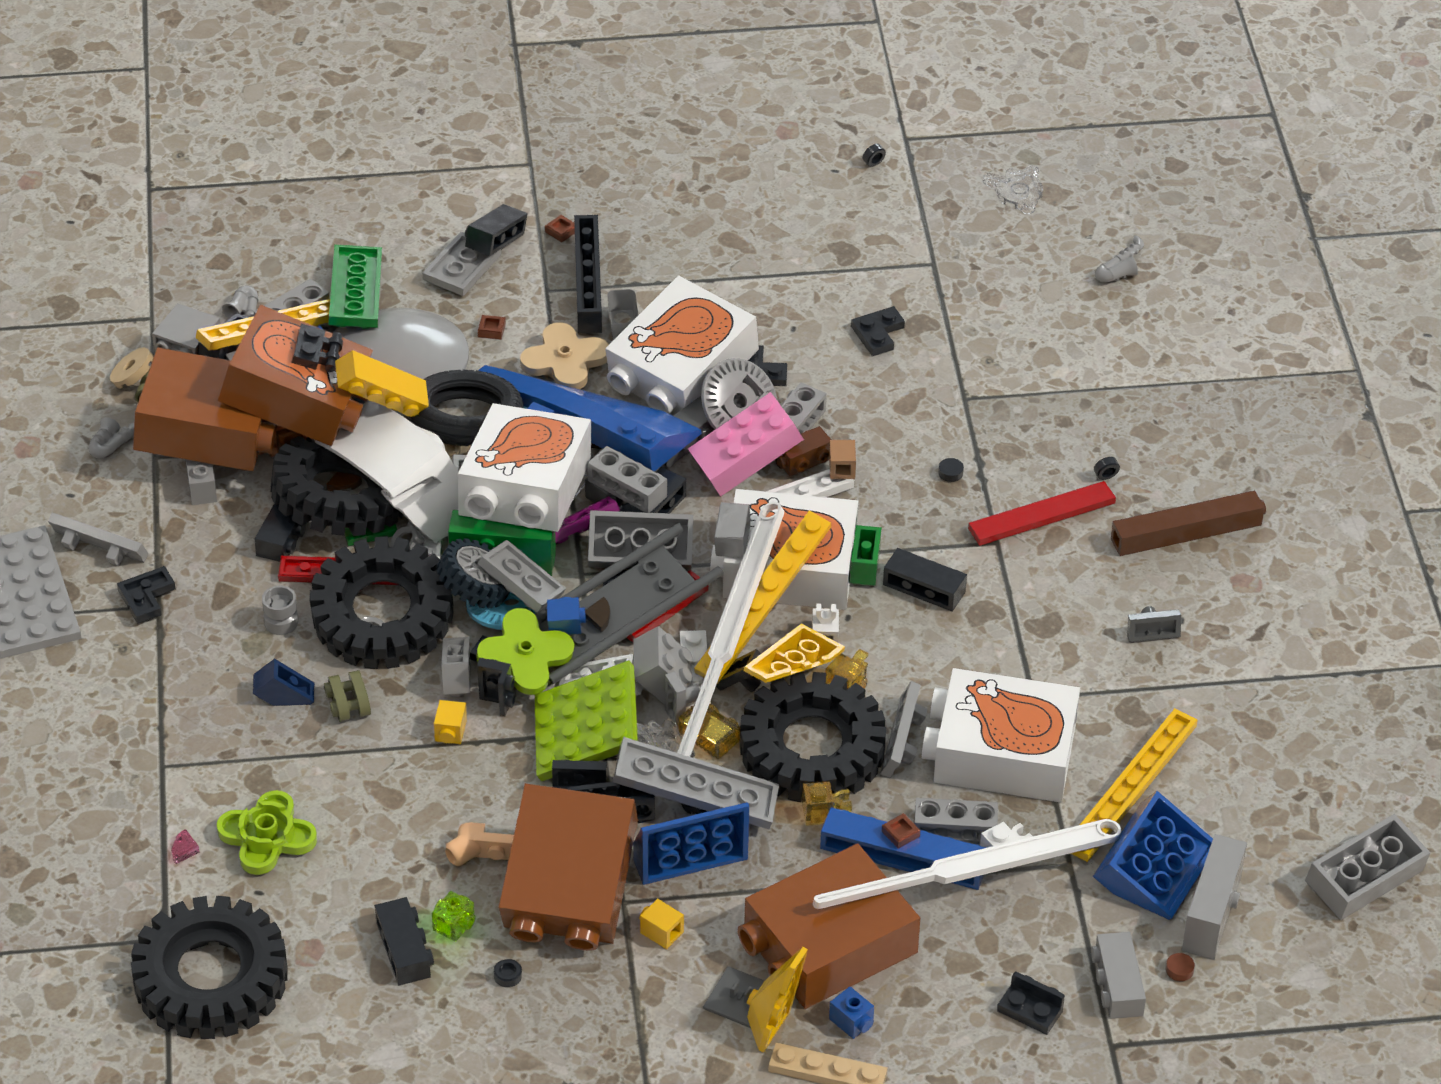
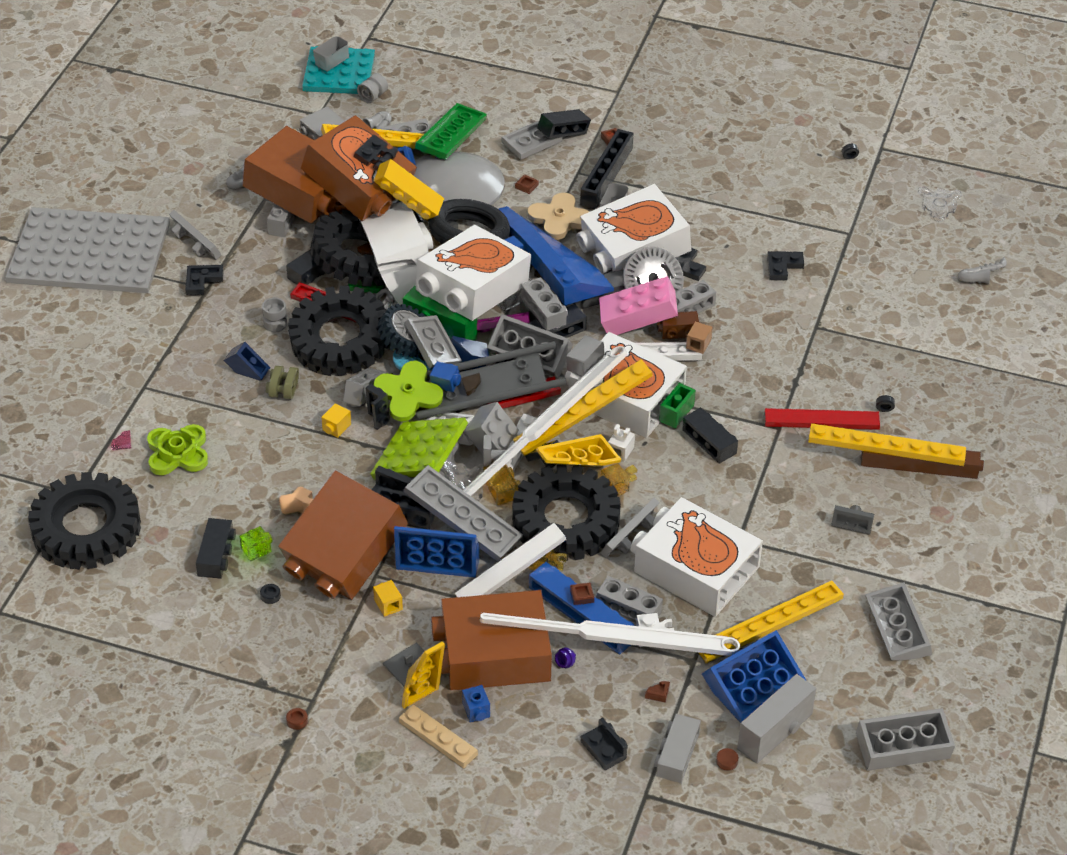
camera: 25 degrees right, 0 degrees up
black tile [938,458,964,482] -> none
none -> teal plate [302,46,375,94]
none -> light grey piece [313,36,349,71]
none -> light grey wheel [357,73,388,103]
none -> dark blue slope [450,336,489,370]
none -> white tile [455,523,567,597]
none -> dark purple plate [555,647,576,669]
none -> copper tile [645,681,670,703]
none -> yellow plate [808,424,966,466]
none -> light grey slope [865,582,932,660]

